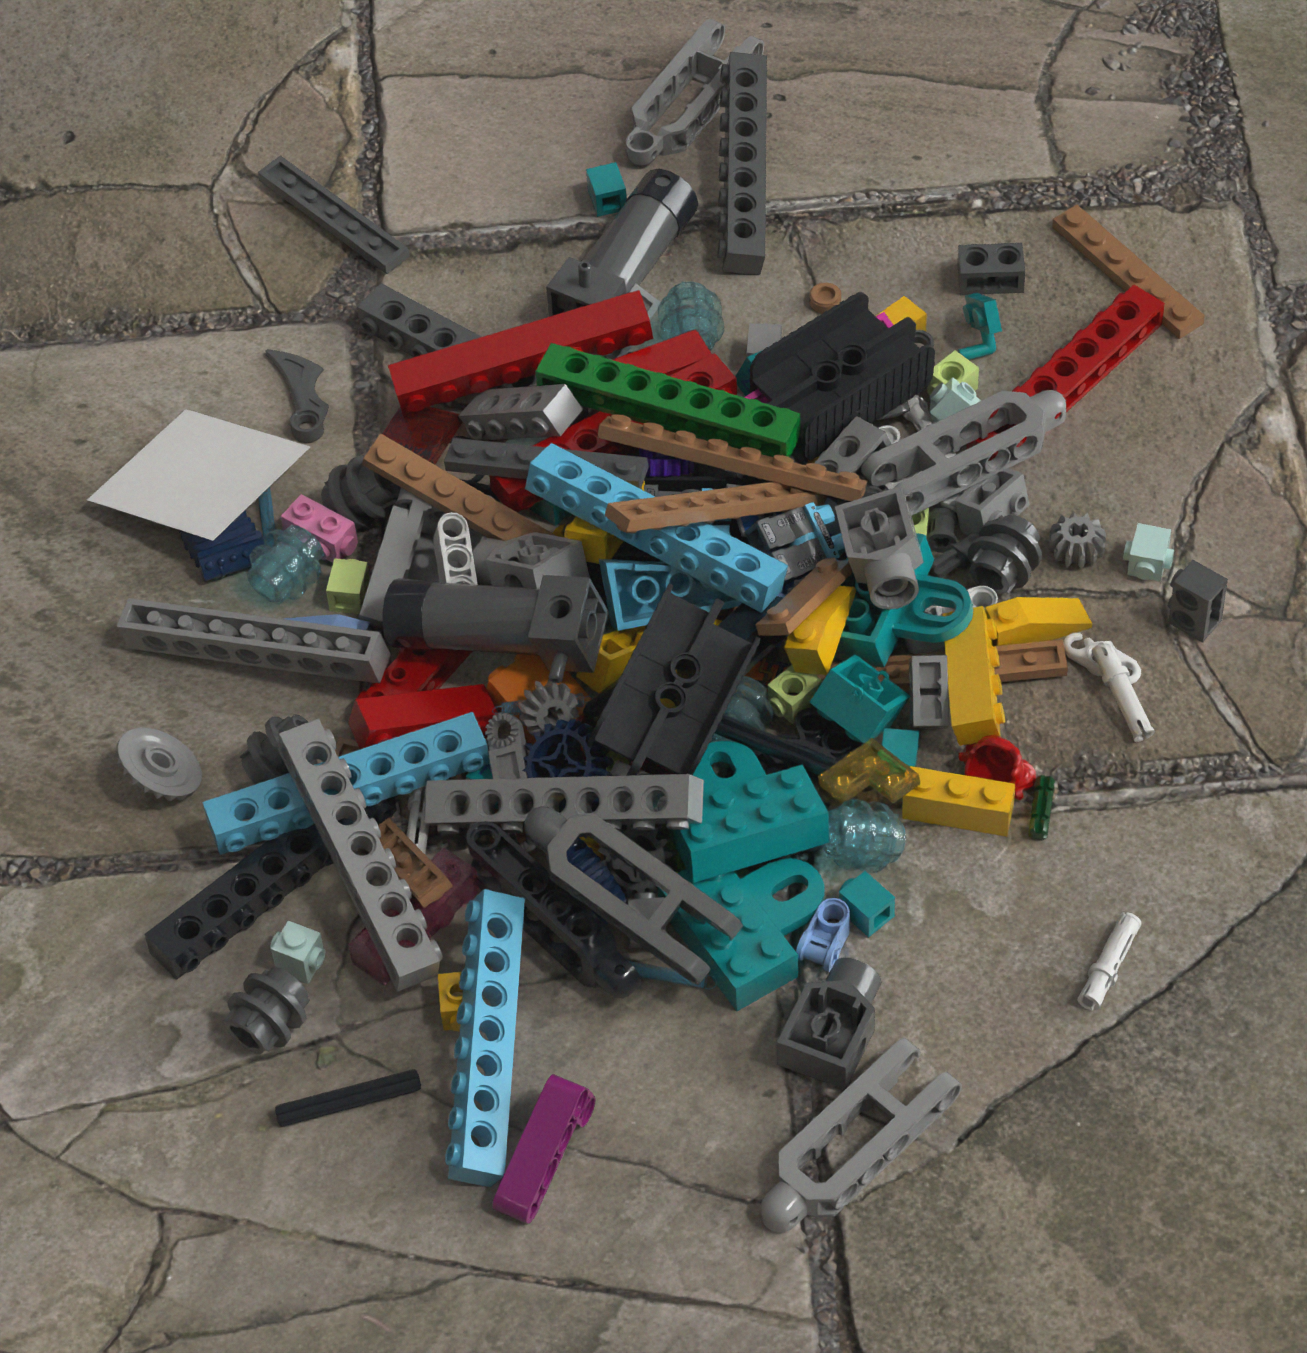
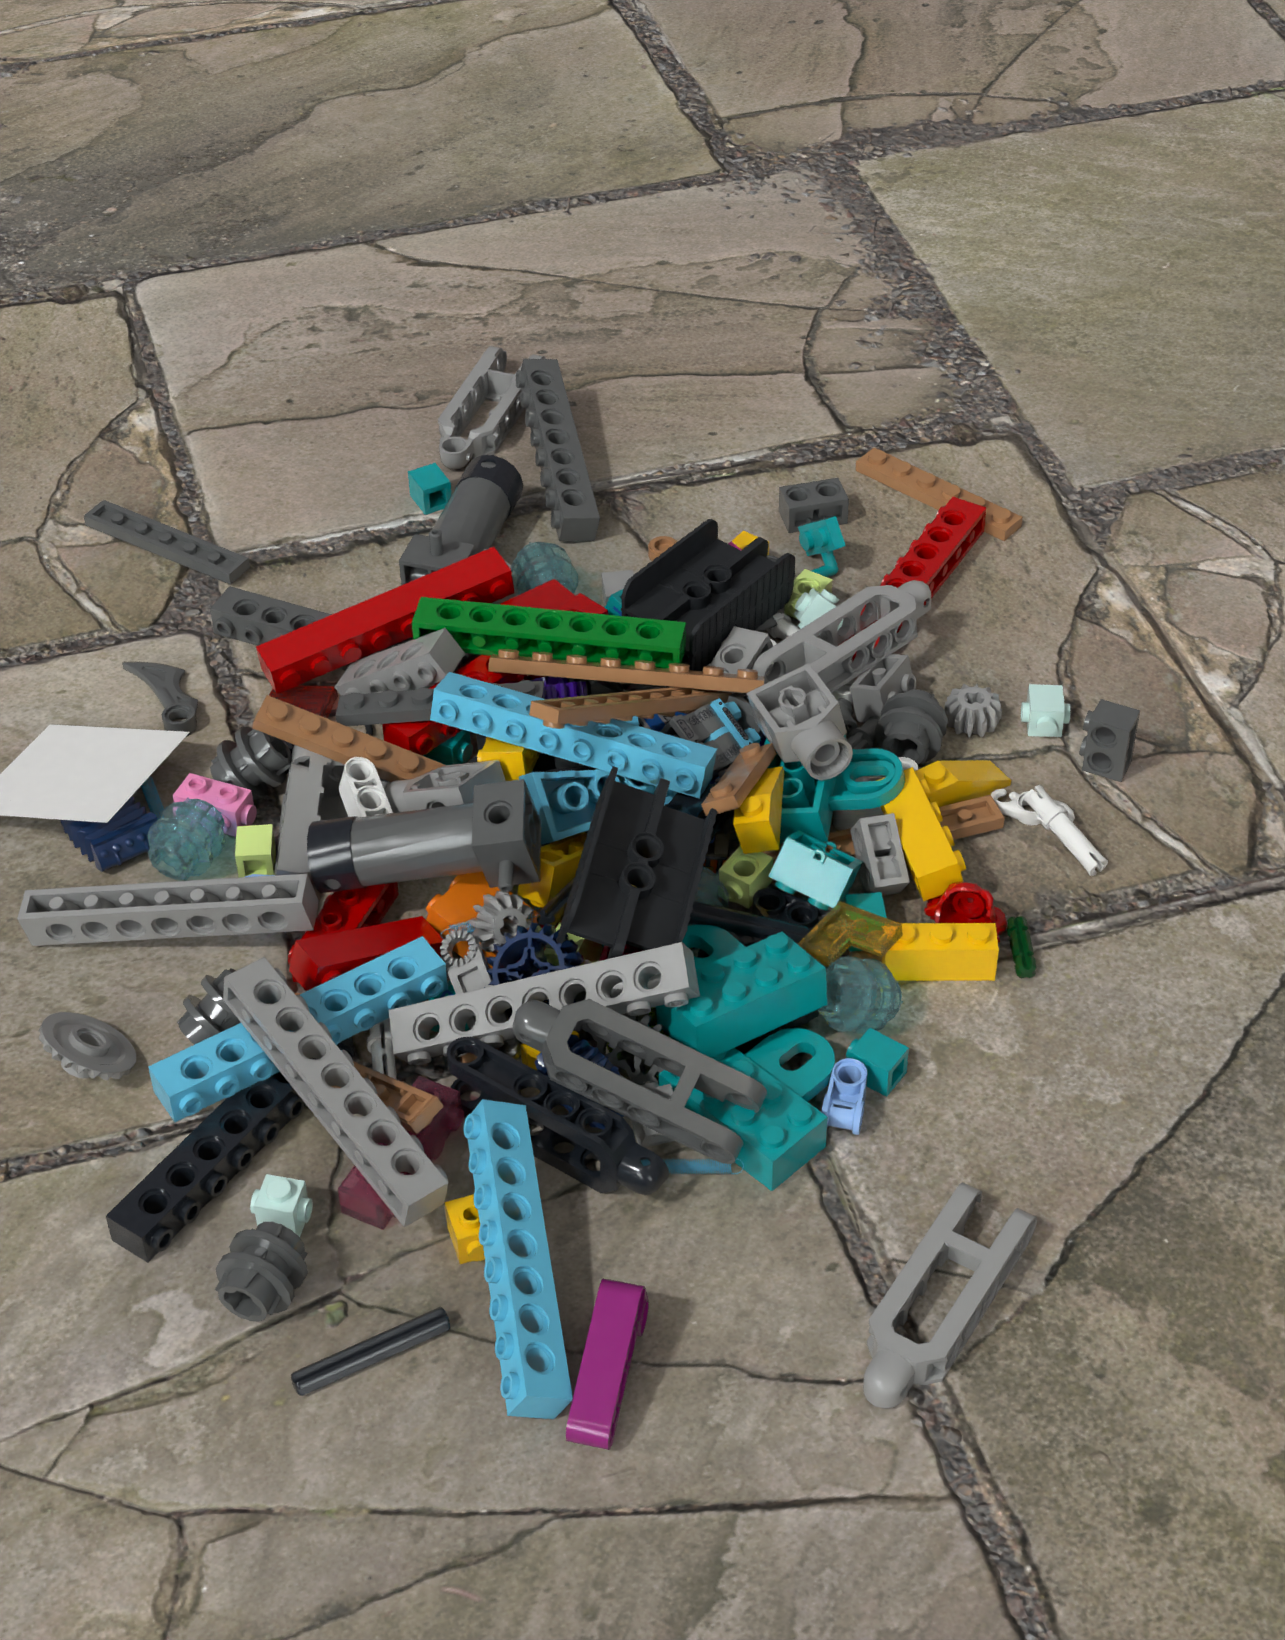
camera: 15 degrees left, 10 degrees down
dark grey brick [777,958,882,1090] -> none
white pin [1078,912,1142,1011] -> none

